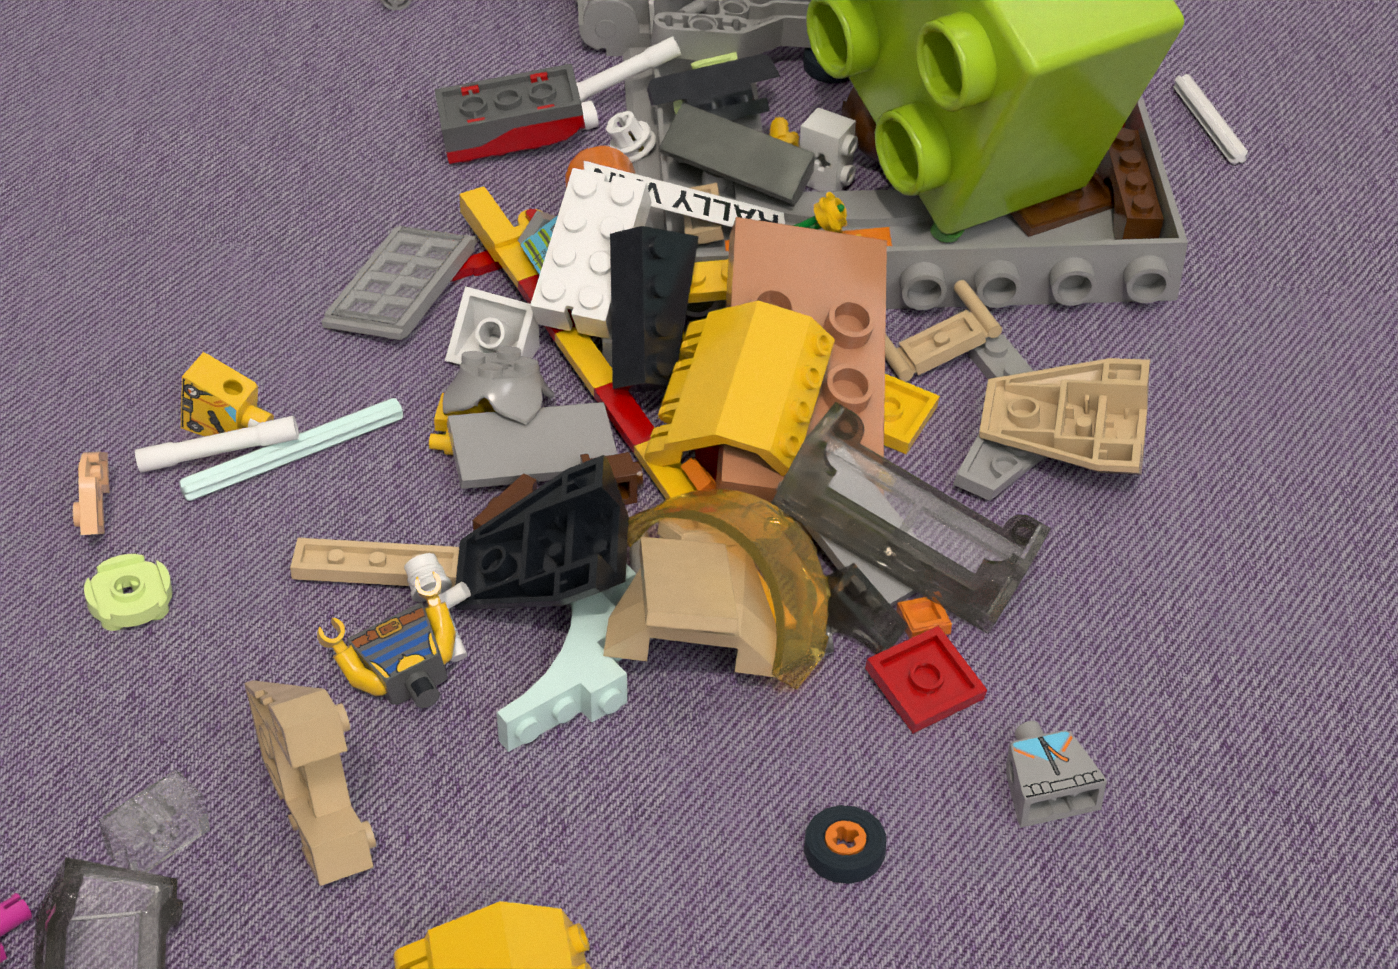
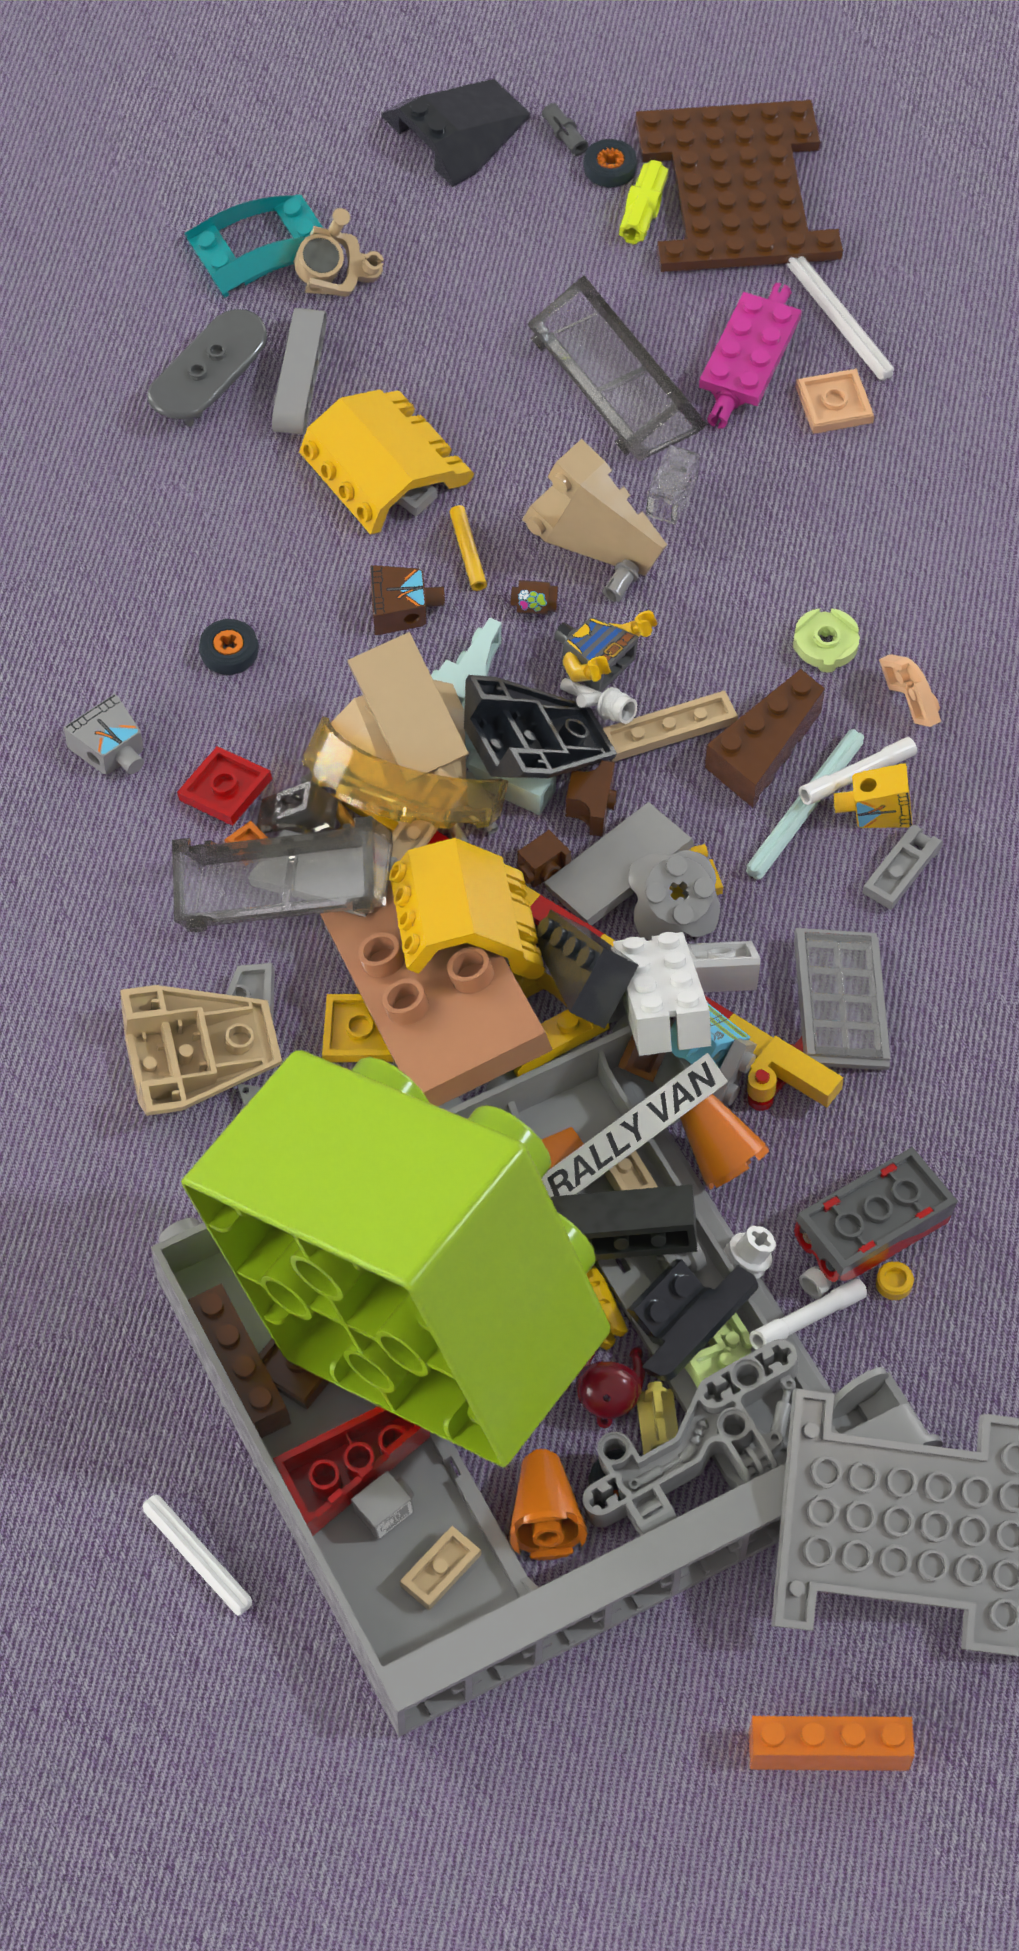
camera: 155 degrees right, 15 degrees up
none -> reddish brown torso [370,565,445,635]
none -> yellow piece [449,505,487,591]
none -> reddish brown brick [511,580,558,615]
none -> dark red hair [576,1346,645,1428]
none -> light yellow hinge [637,1381,678,1455]
none -> reddish brown wedge [705,669,825,808]
none -> light grey plate [862,824,943,910]

